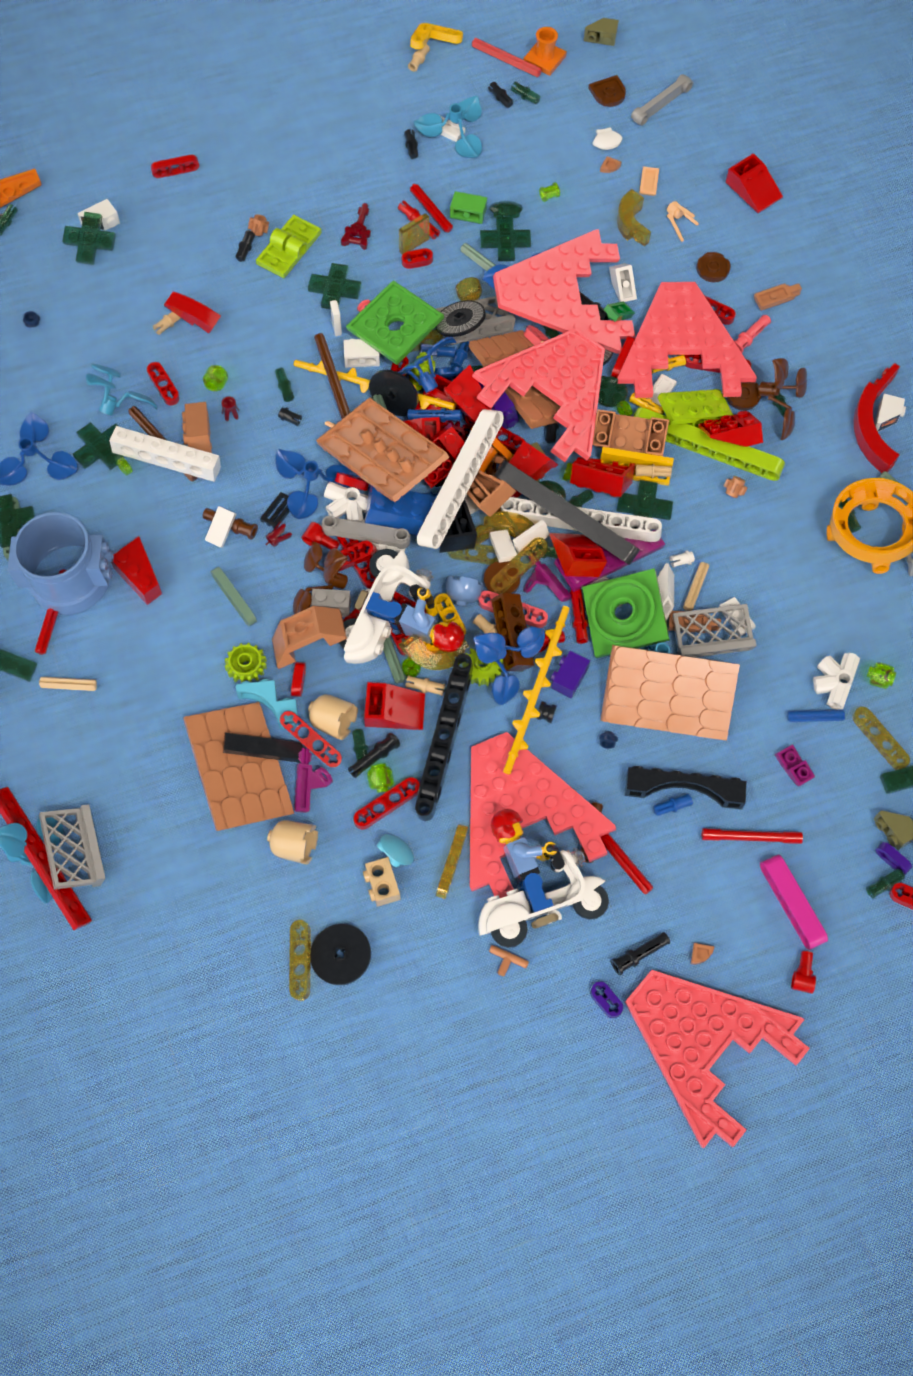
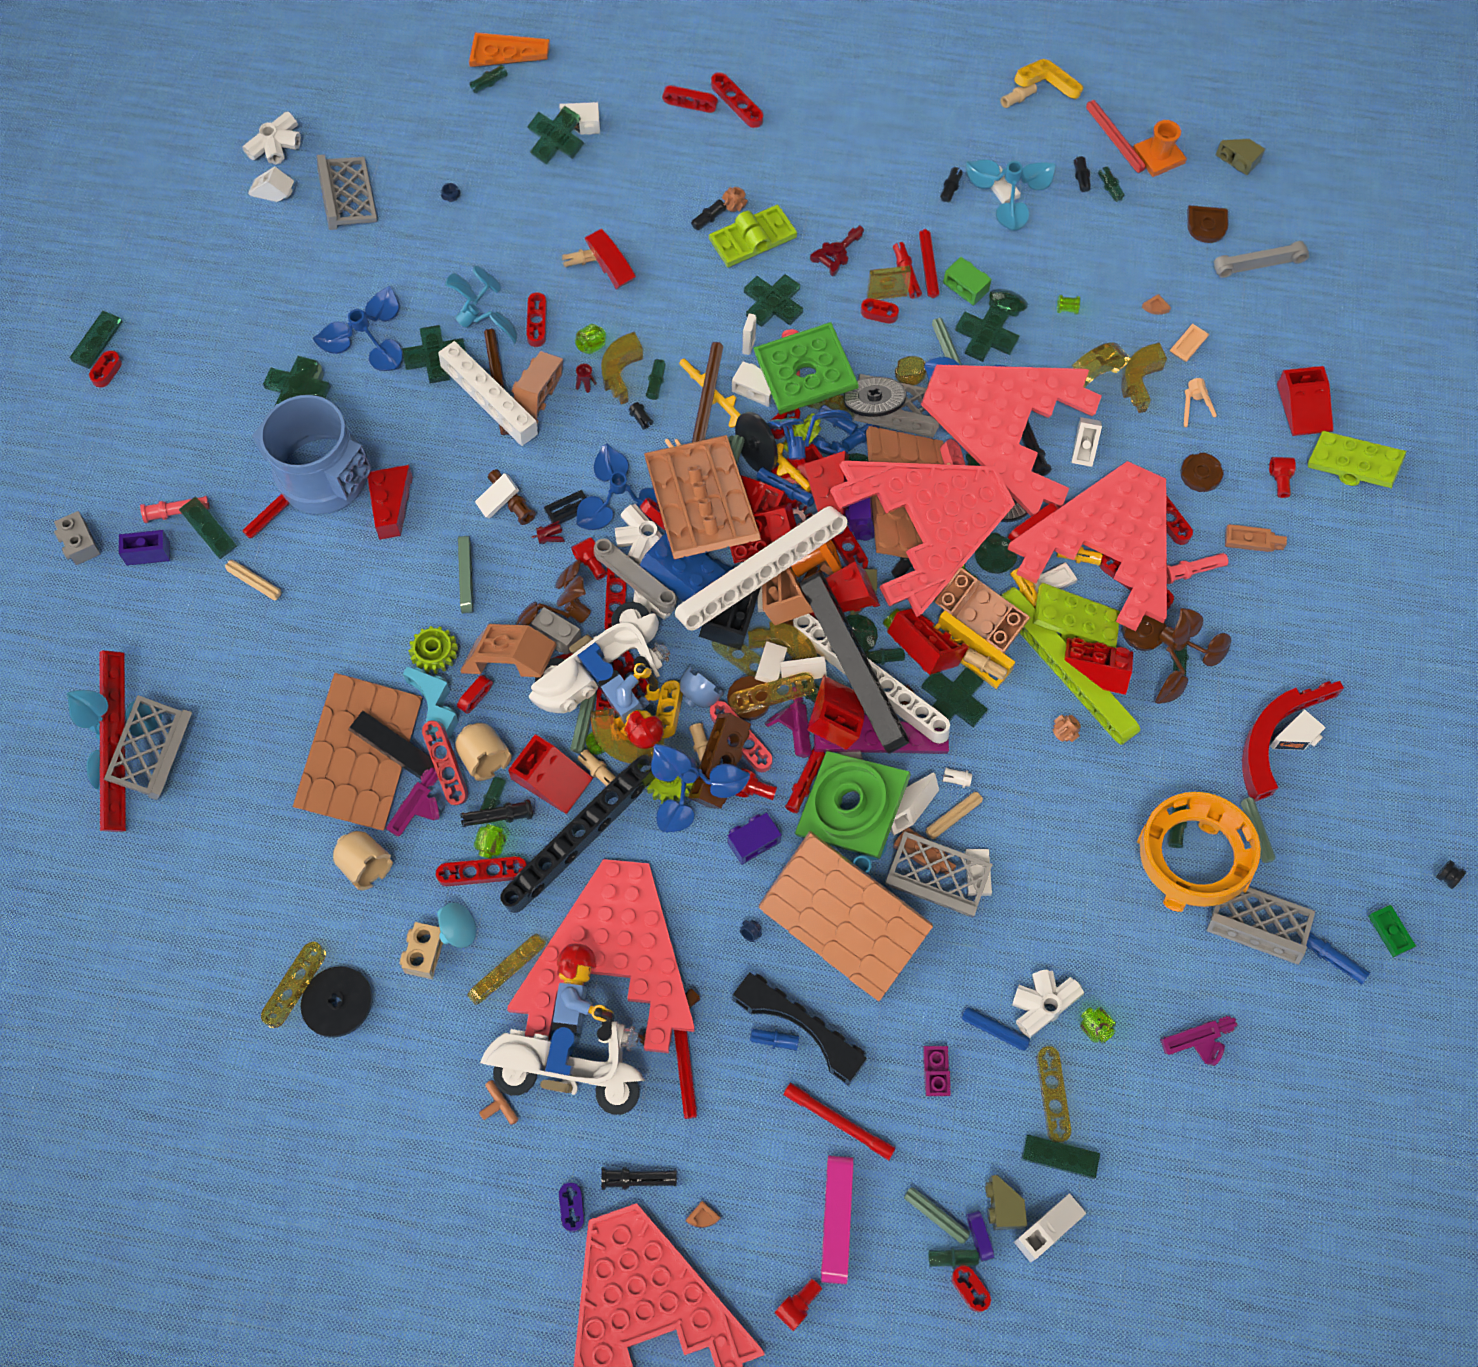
camera: 30 degrees right, 0 degrees up
clear neon green tile [116,457,133,476] -> none
red beam [338,540,377,572] -> none
yellow plant [503,606,570,774] -> none
black wheel [536,701,557,723] -> none
white animal [593,127,623,150] -> none
green plate [603,301,635,322] -> none
clear neon green tile [616,400,633,416] -> none
none -> clear yellow arch [601,332,643,404]
none -> red beam [711,72,763,128]
none -> sand green axle [904,1187,970,1244]
none -> clear yellow arch [1072,342,1131,388]
none -> red pin [1269,457,1296,498]
none -> lime plate [1308,431,1406,488]

